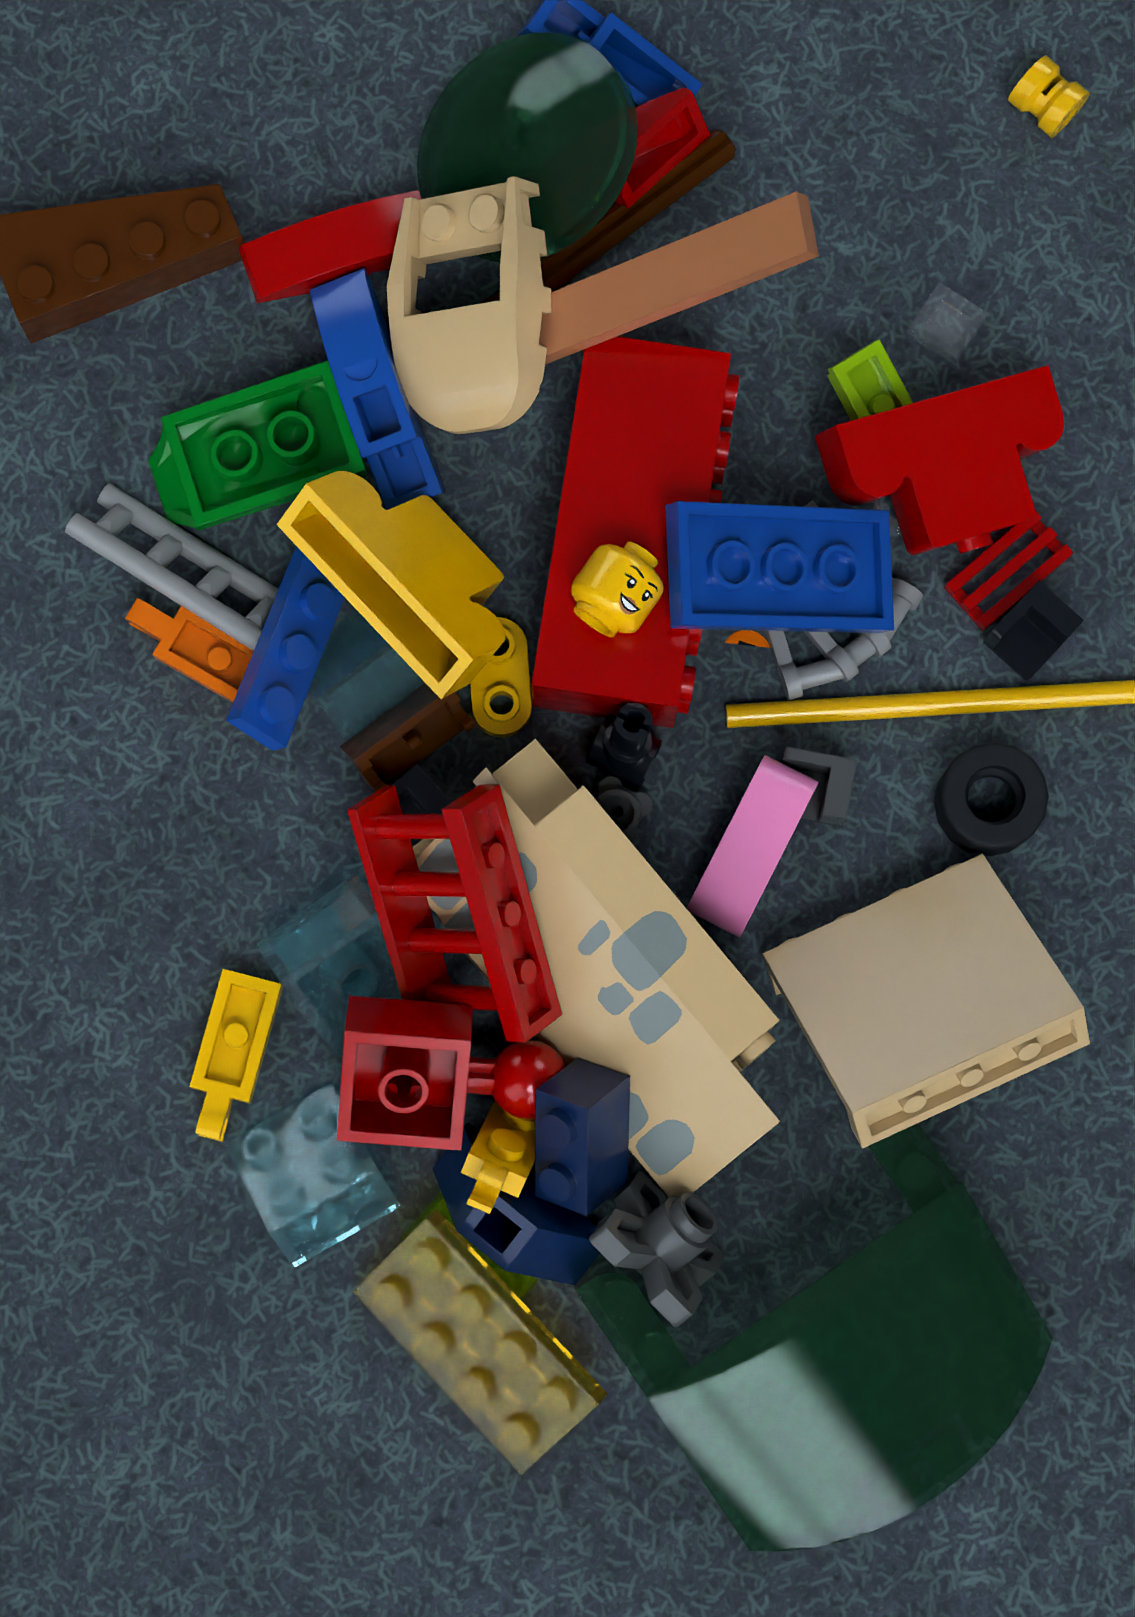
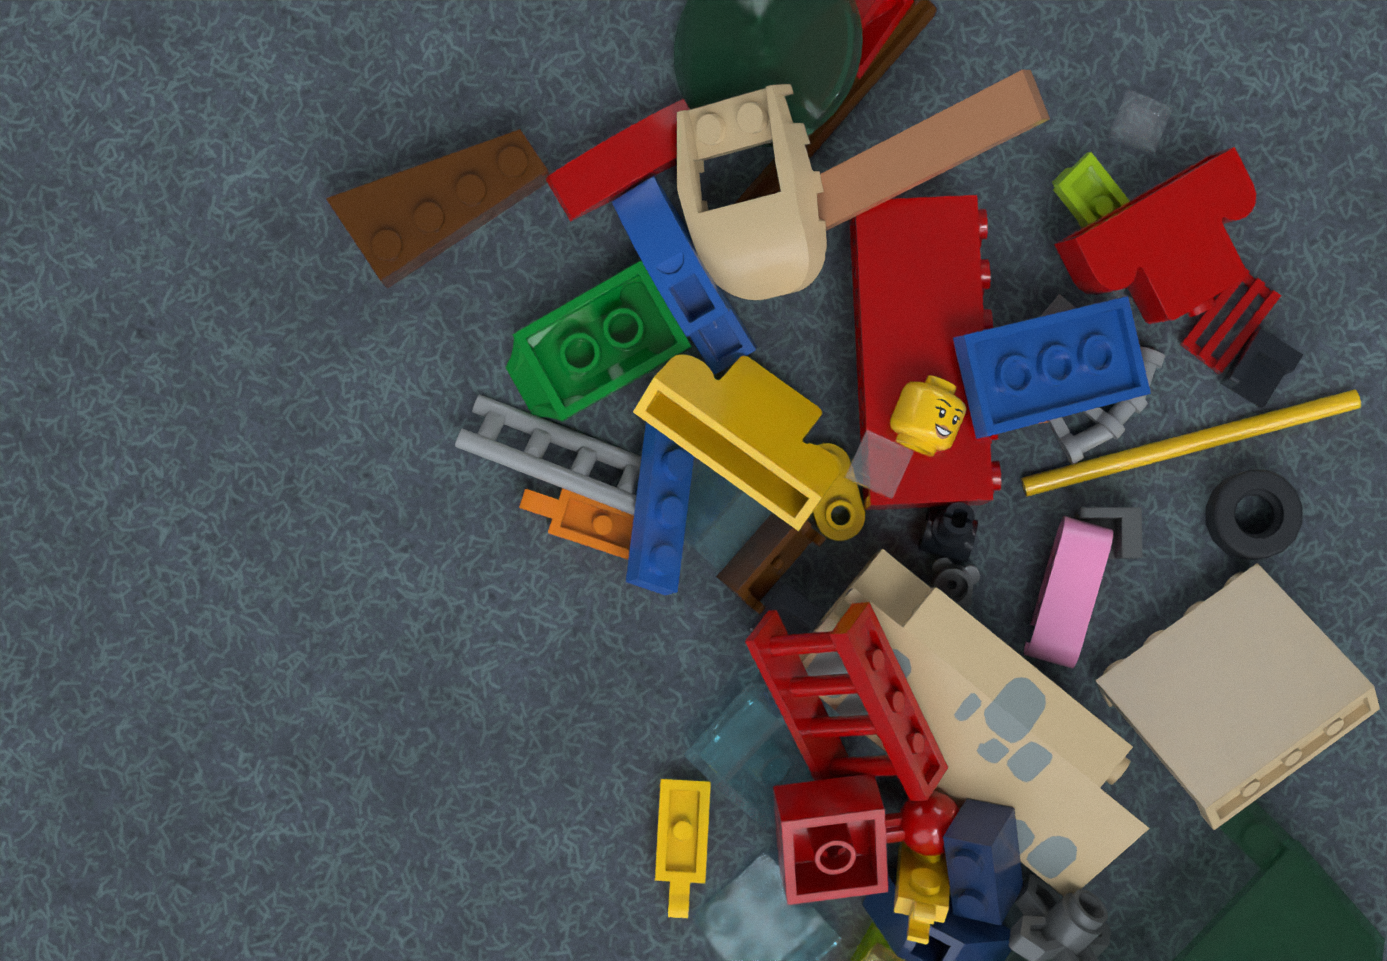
camera: 10 degrees left, 5 degrees up
none -> clear tile [845,430,914,499]

